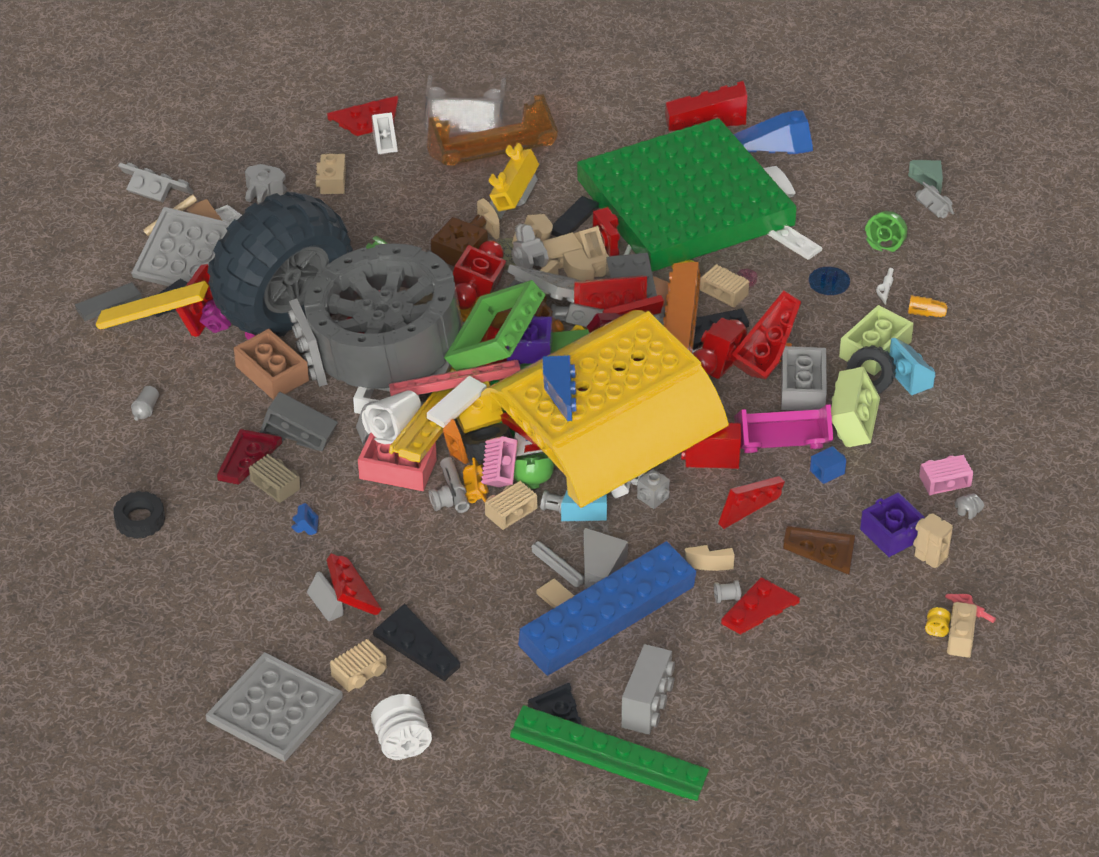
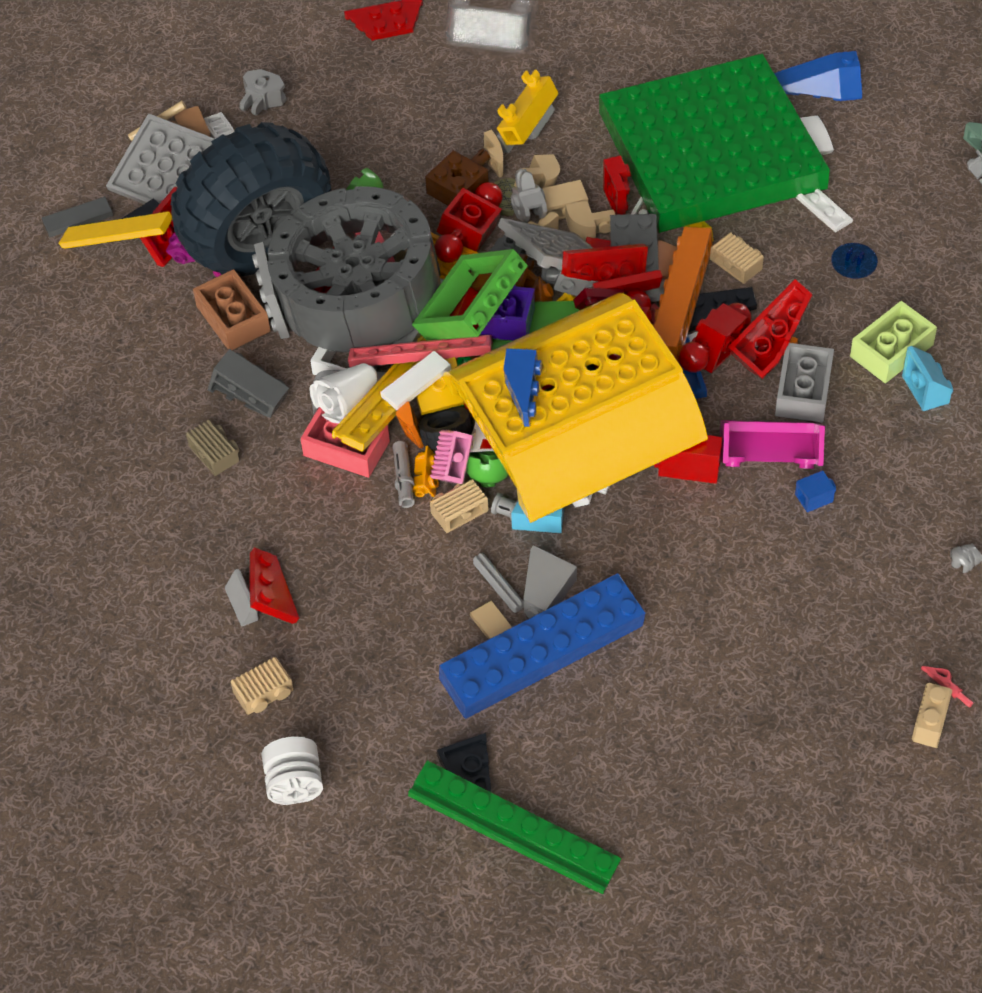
camera: 10 degrees right, 10 degrees up
black tyre [113,491,165,539] -> none
light grey bracket [118,163,194,203] -> none
light grey piece [131,386,159,421] -> none
light grey plate [206,652,343,762] -> none
dark red wing [217,429,282,485] -> none
blue tile [291,503,319,535] -> none
tan brick [316,154,346,194] -> none
white slope [372,112,398,154] -> none
black wing [373,603,460,681] -> none
clear orange windscreen [427,94,558,166] -> none
light grey wheel [429,485,453,511] -> none
black tile [551,196,599,237] -> none
tan slope [574,226,607,259] -> none
light grey brick [621,644,675,735] -> none
light grey brick [637,469,670,509] -> none
red wedge [665,81,748,131] -> none
tan slope [684,545,734,571] -> none
light grey bush [714,580,741,603] -> none
red wing [718,476,785,529] -> none
red wing [721,577,800,635] -> none
clear pink tile [737,269,757,287] -> none
reddish brown wing [783,526,855,575] -> none
yellowish green brick [831,366,880,447] -> none
black tyre [846,345,896,394] -> none
dark purple brick [860,492,925,557] -> none
bright green cylinder [865,211,908,252] -> none
white hand [876,268,893,305] -> none
light orange hinge [908,295,948,317] -> none
tan brick [913,513,953,568] -> none
bright pink brick [919,455,973,495] -> none
yellow wheel [925,607,951,637] -> none

